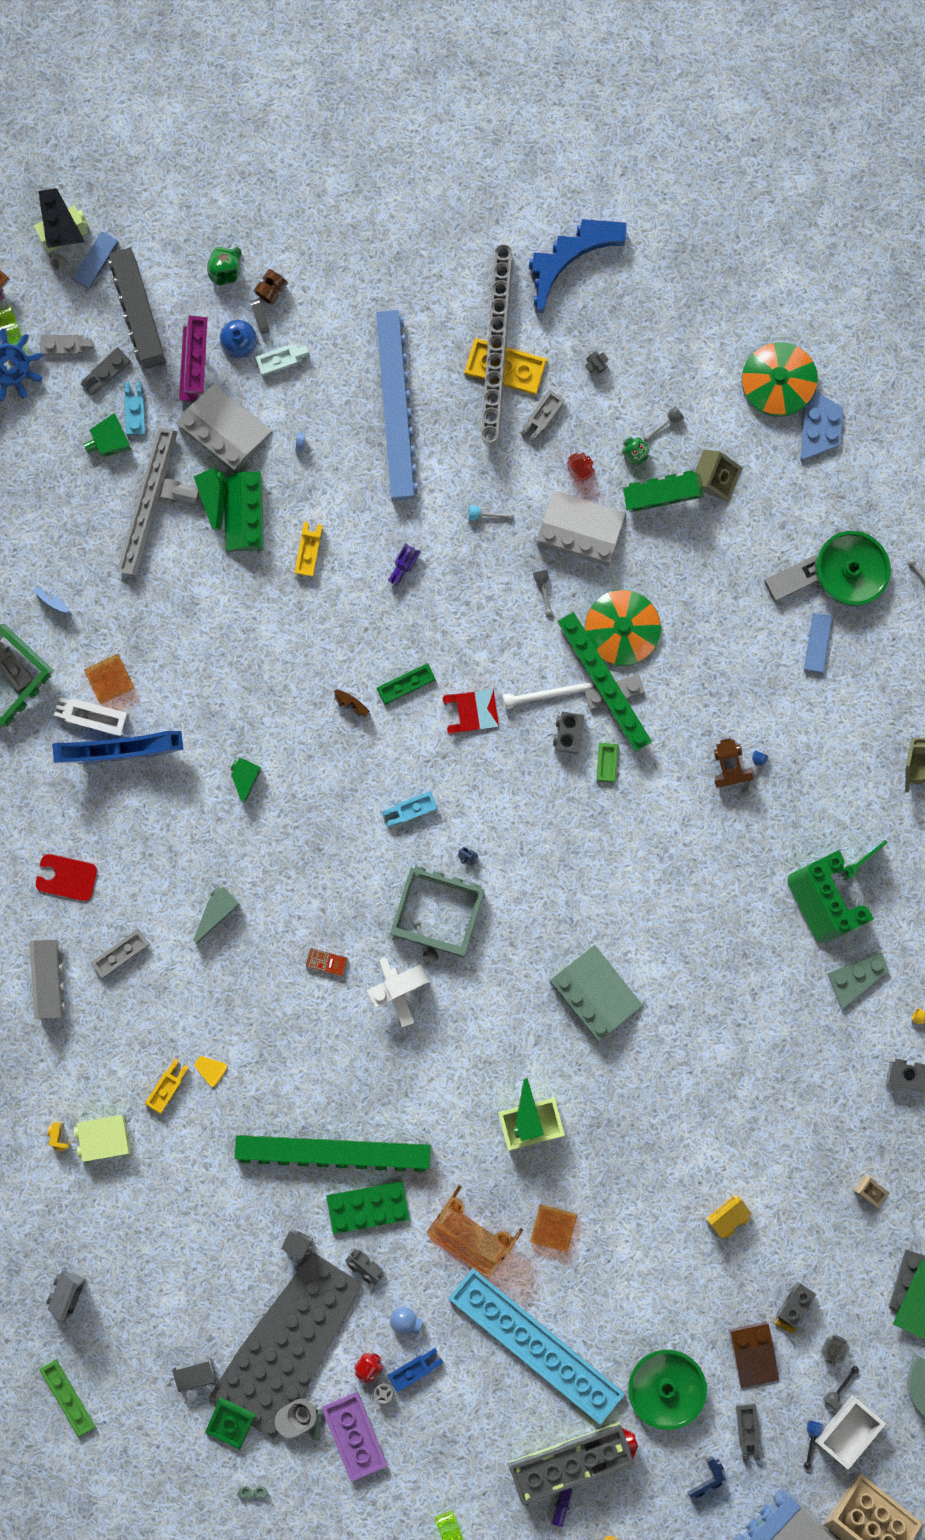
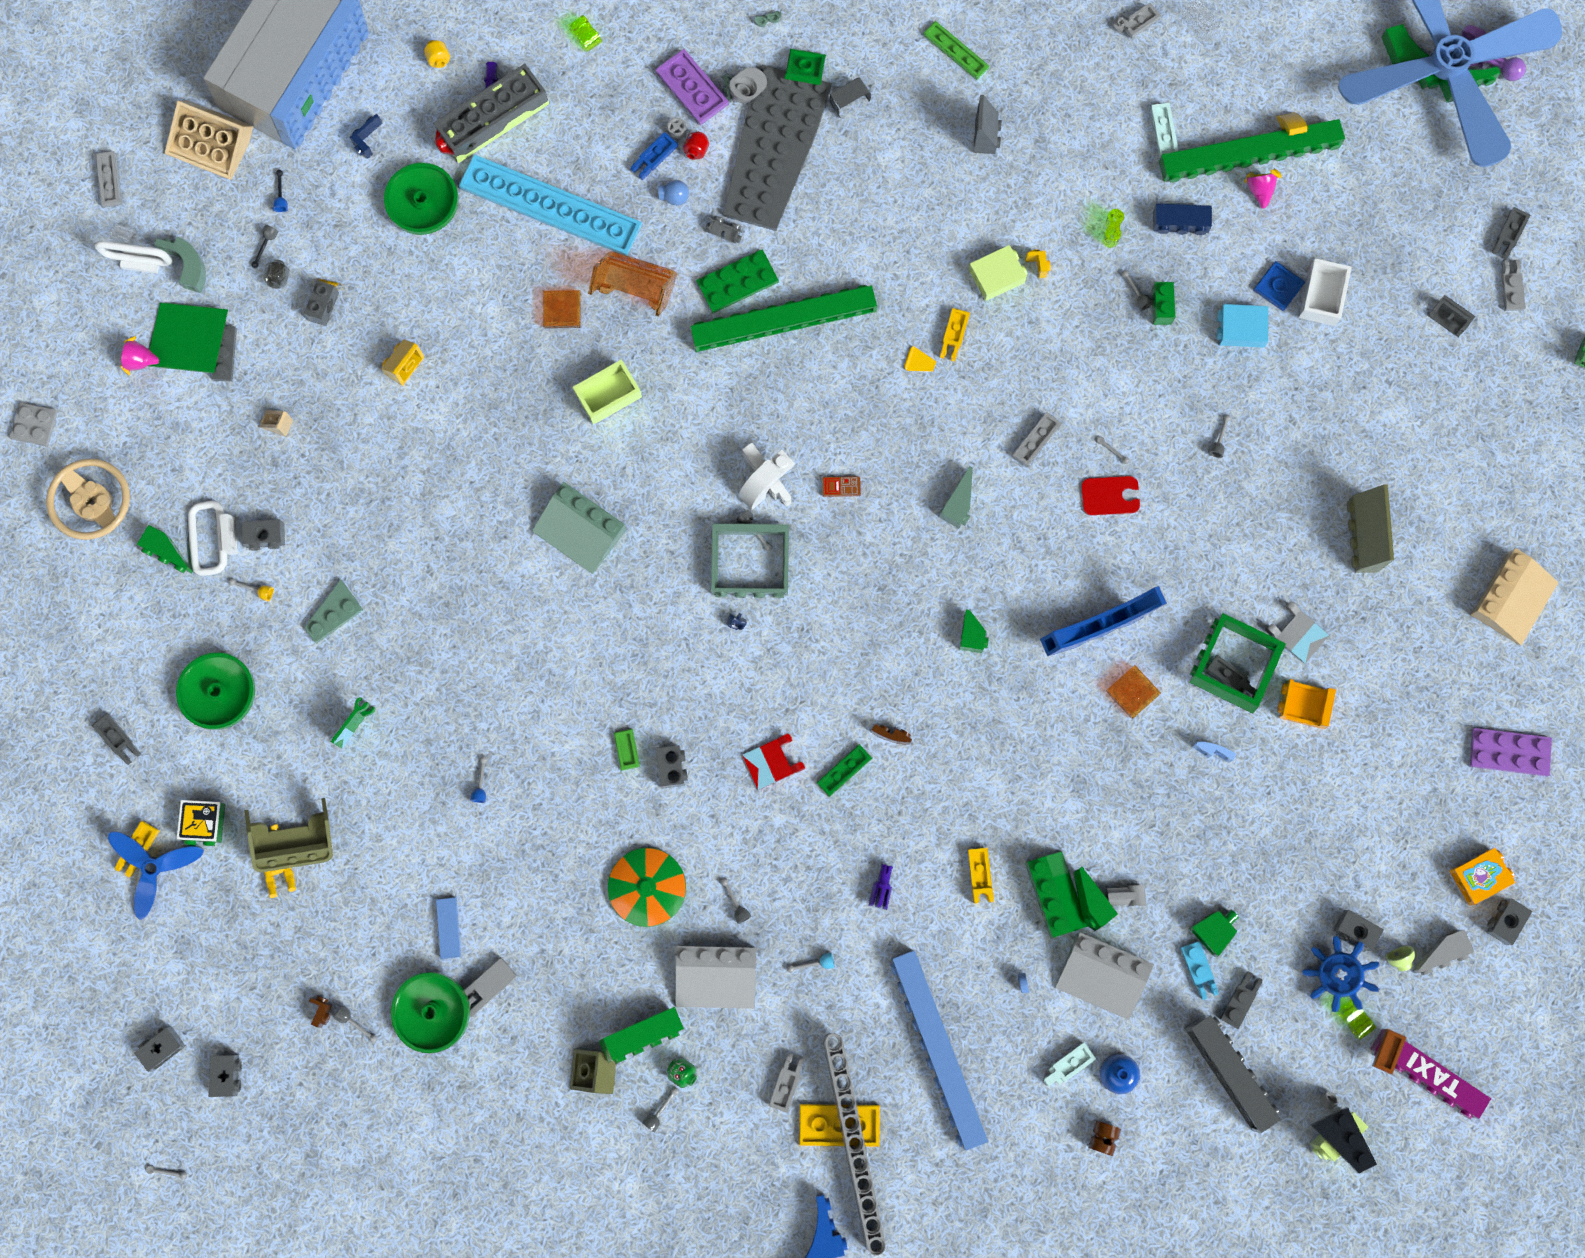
camera: 165 degrees right, 5 degrees down
light grey slope [30,940,66,1019] -> none
light grey hinge [40,335,93,355] -> none
white hinge [53,697,128,737] -> none
medium blue tile [73,231,118,289] -> none
light grey plate [117,428,178,576] -> none
magenta fence [179,315,208,402] -> none
green piece [207,247,242,286] -> none
dark grey beam [250,298,270,334] -> none
dark grey brick [281,1228,314,1259] -> none
medium azure hinge [381,791,438,827] -> none
white piece [502,682,594,710] -> none
green slope [513,1078,544,1142] -> none
green plate [557,612,652,752] -> none
clear red brick [566,452,595,484] -> none
light grey plate [584,674,645,710] -> none
dark grey gear [585,351,609,375] -> none
reddish brown tile [714,738,755,788] -> none
reddish brown slope [728,1321,779,1388] -> none
dark grey hinge [736,1403,760,1461] -> none
dish [742,342,818,417] -> none
green windscreen [787,850,874,943] -> none
medium blue wing [800,392,843,460] -> none
white piece [815,1395,886,1470] -> none
none -> light grey hinge [1097,437,1129,464]

